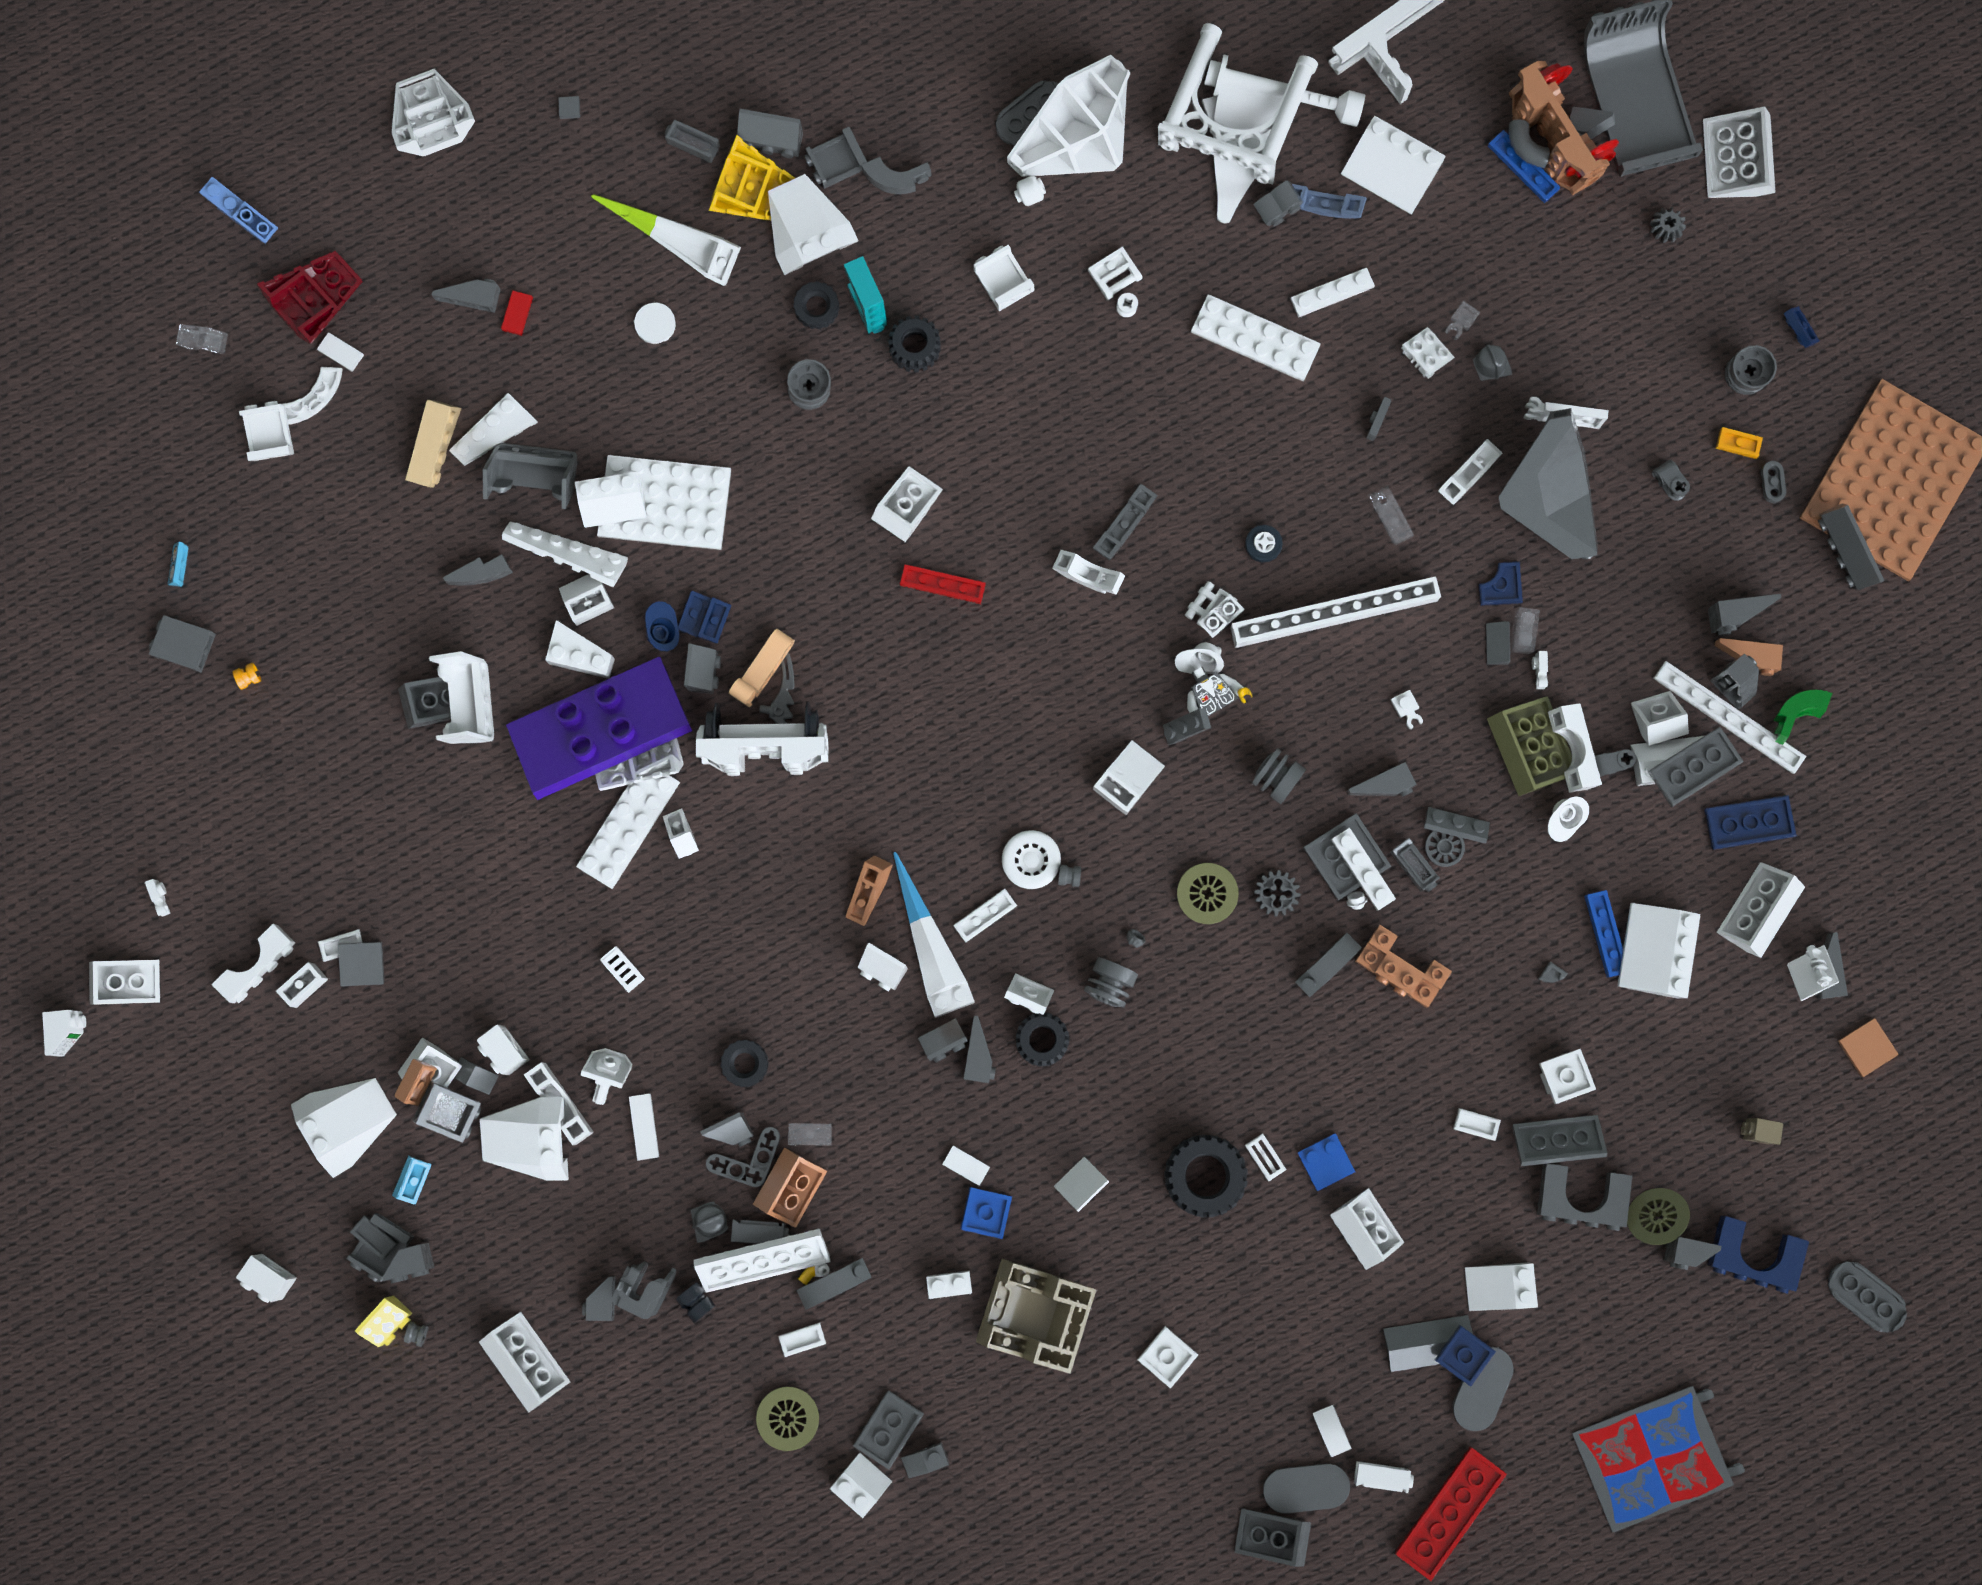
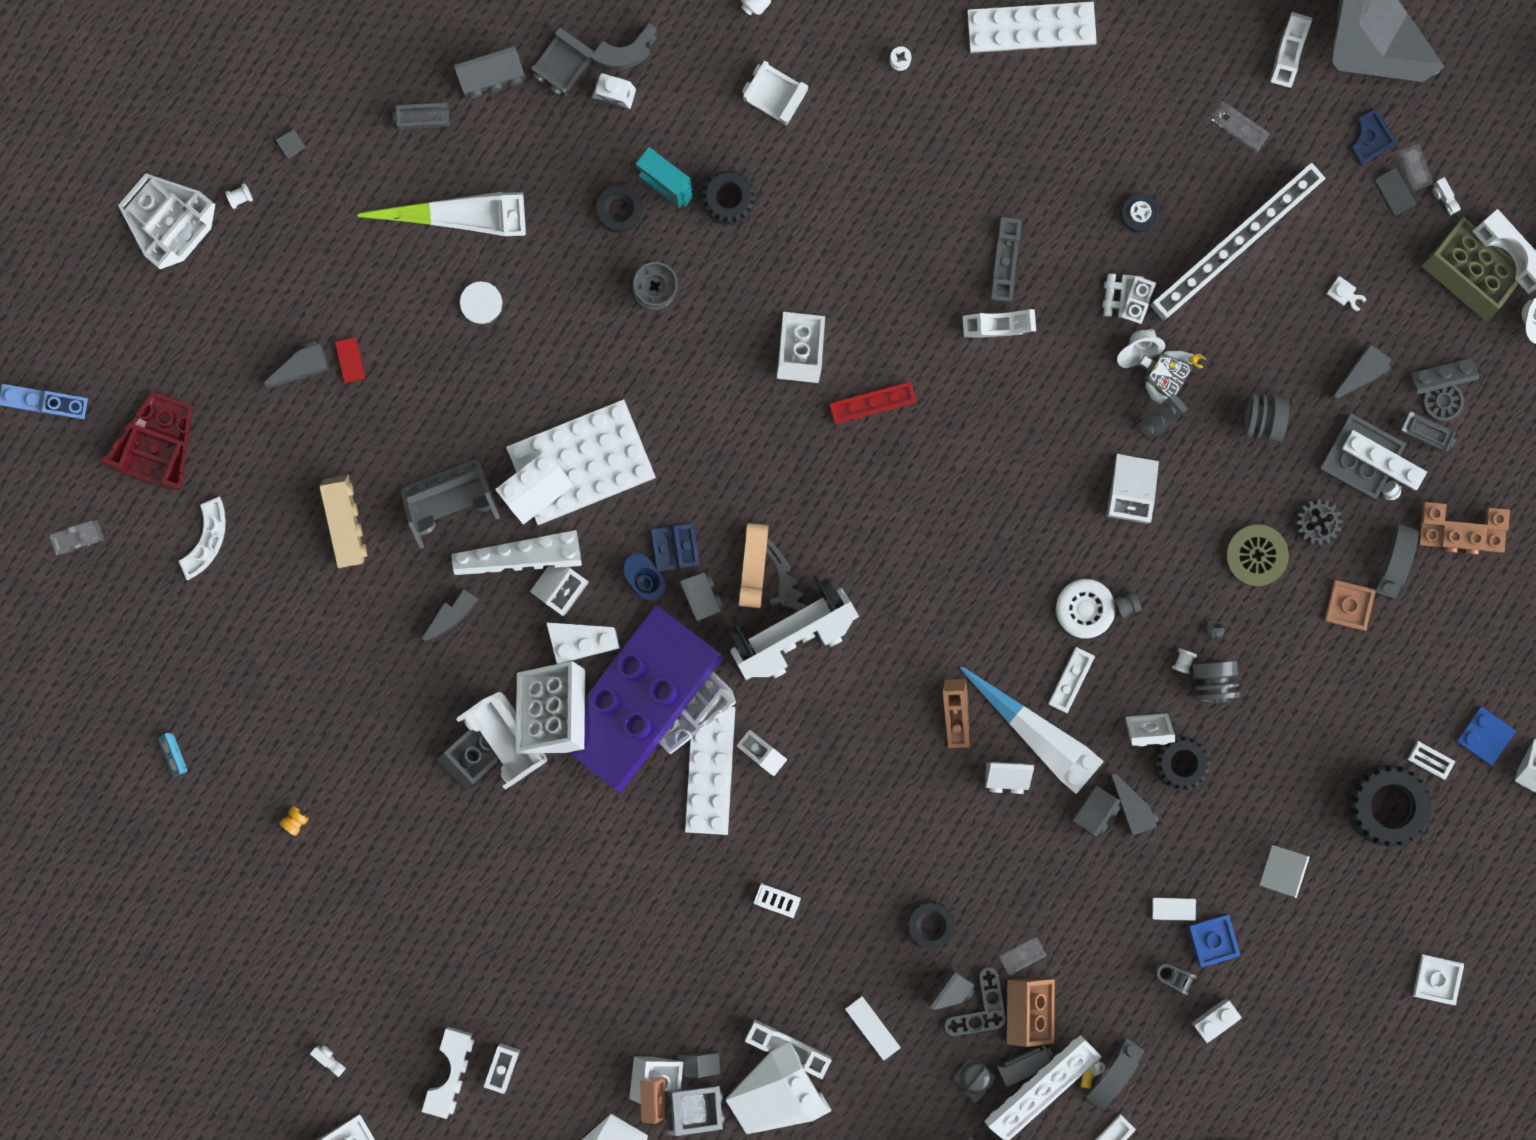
camera: 30 degrees left, 5 degrees up
dark grey panel [149,615,216,673] -> none
white panel [239,401,294,461] -> none
white tile [317,332,364,372] -> none
white tile [318,930,363,962] -> none
dark grey tile [338,941,384,986] -> none
white wing [449,393,538,466] -> none
white brick [477,1024,530,1075] -> none
white piece [581,1048,632,1105] -> none
yellow wedge [709,135,795,221] -> none
white wedge [768,174,858,275] -> none
dark tan slope [976,1259,1096,1374] -> none
white plate [1088,247,1142,300] -> none
dark grey plate [1366,397,1391,441] -> none
none -> white bush [225,183,253,209]
none -> white slope [516,661,585,753]
none -> white torso [592,73,636,109]
none -> dark grey piece [1154,962,1197,995]
none -> white bush [1172,648,1197,675]
none -> nougat tile [1324,580,1376,631]

